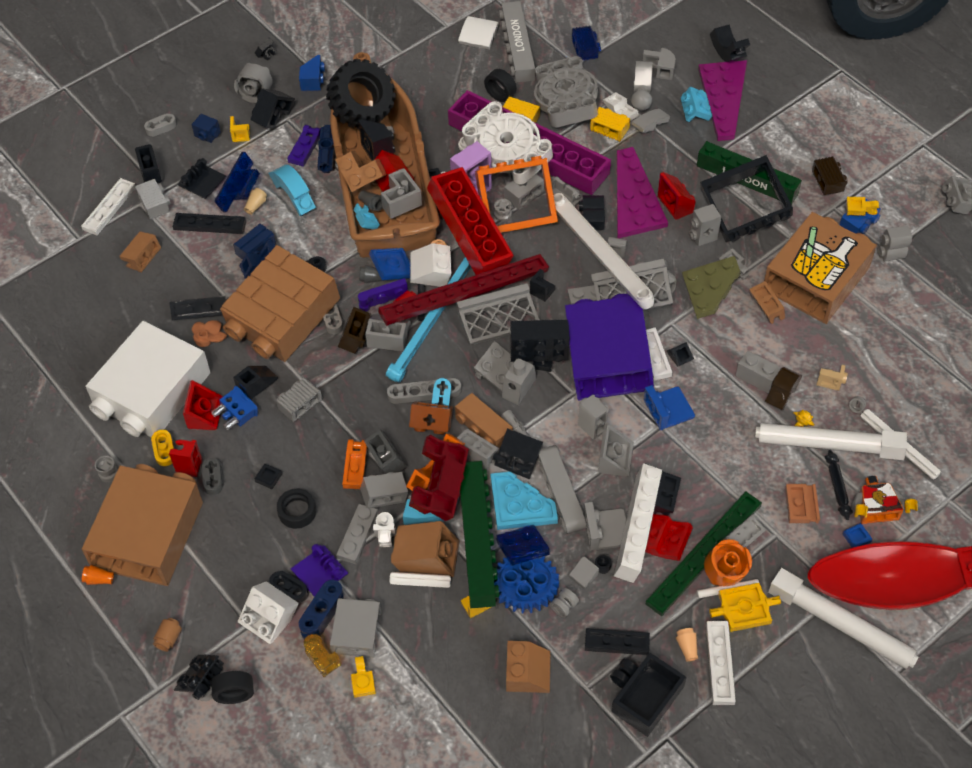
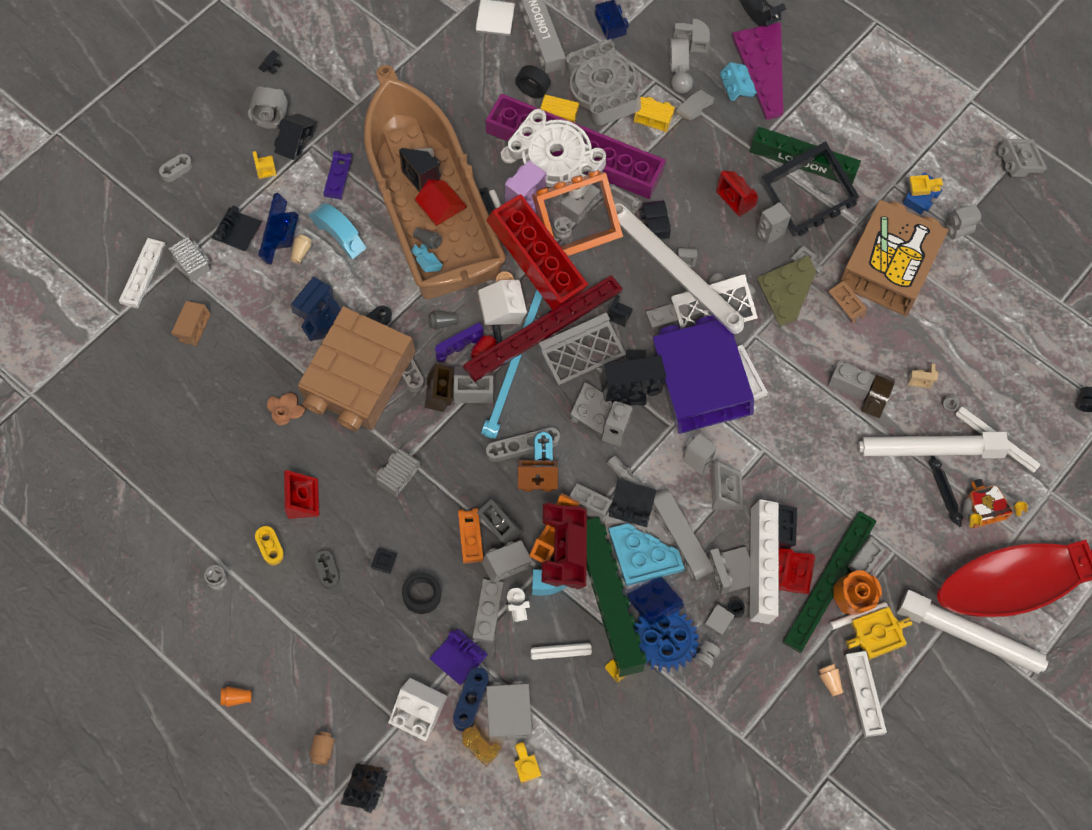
camera: 15 degrees left, 10 degrees up
medium nougat brick [82,464,203,586] -> none
white brick [86,321,210,437] -> none
black brick [135,144,162,183] -> none
black plate [169,296,226,320] -> none
red hinge [169,440,203,477] -> none
black tile [172,213,246,234] -> none
dark blue brick [191,114,221,143] -> none
blue piece [211,386,258,430] -> none
black tyre [211,671,254,704] -> none
black slope [233,366,278,400] -> none
black plate [269,571,308,603] -> none
blue slope [299,55,325,91] -> none
dark blue piece [317,125,335,173] -> none
black tyre [326,59,396,129] -> none
medium nougat brick [336,151,387,192] -> none
blue tile [369,248,410,280] -> none
light grey brick [381,168,422,219] -> none
medium nougat slope [391,521,459,577] -> none
medium nougat brick [455,393,513,450] -> none
medium nougat slope [506,641,550,693] -> none
black tile [585,628,650,655] -> none
white slope [603,92,639,121] -> none
black wheel [610,658,638,689] -> none
black piece [611,653,686,737] -> none
magenta wing [617,147,668,238] -> none
blue bracket [644,385,695,430] -> none
black slope [667,342,694,367] -> none
nougat plate [785,484,820,523] -> none
yellow plant [794,410,814,427] -> none
dark brown brick [812,156,848,195] -> none
blue tile [843,523,872,548] -> none

